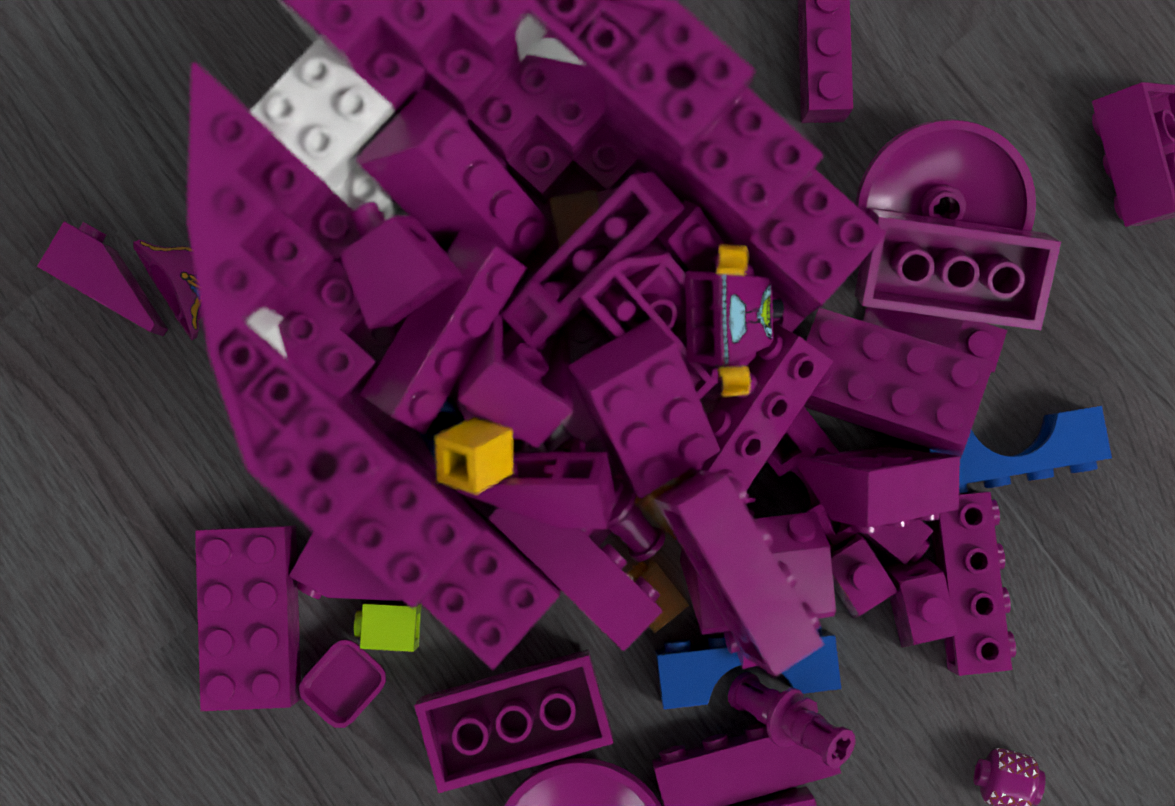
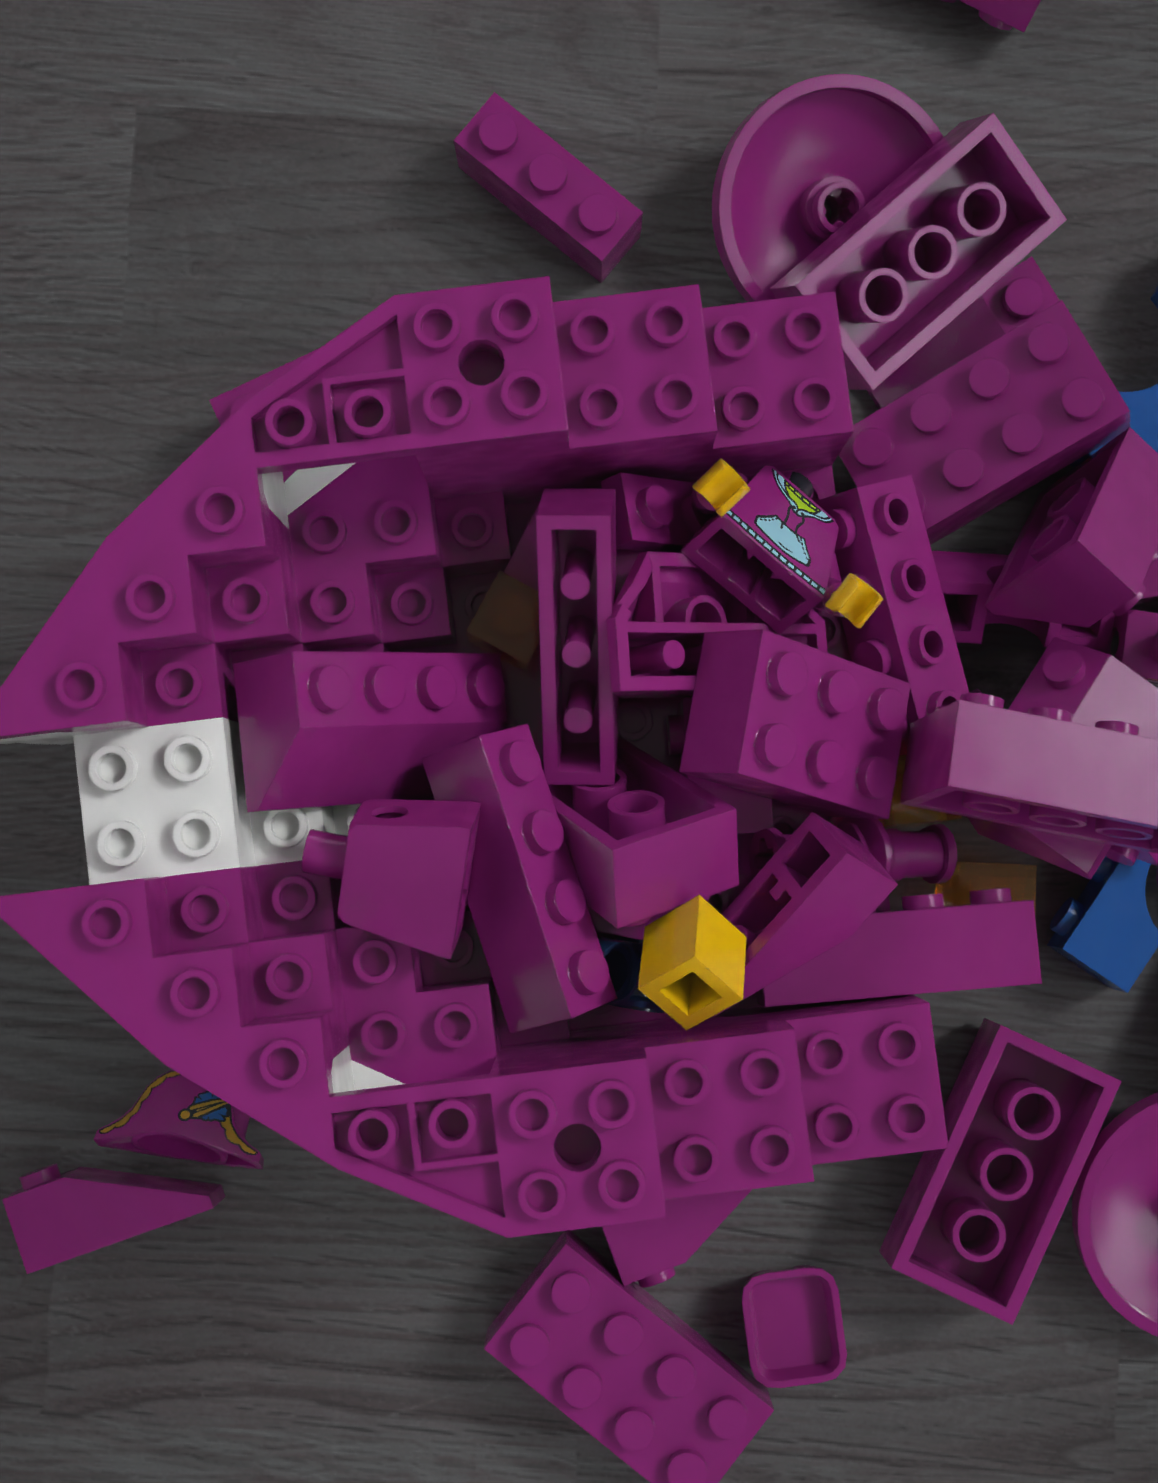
camera: 50 degrees left, 0 degrees up
lime brick [354,600,422,652] -> none
magenta tile [500,279,569,349] -> none

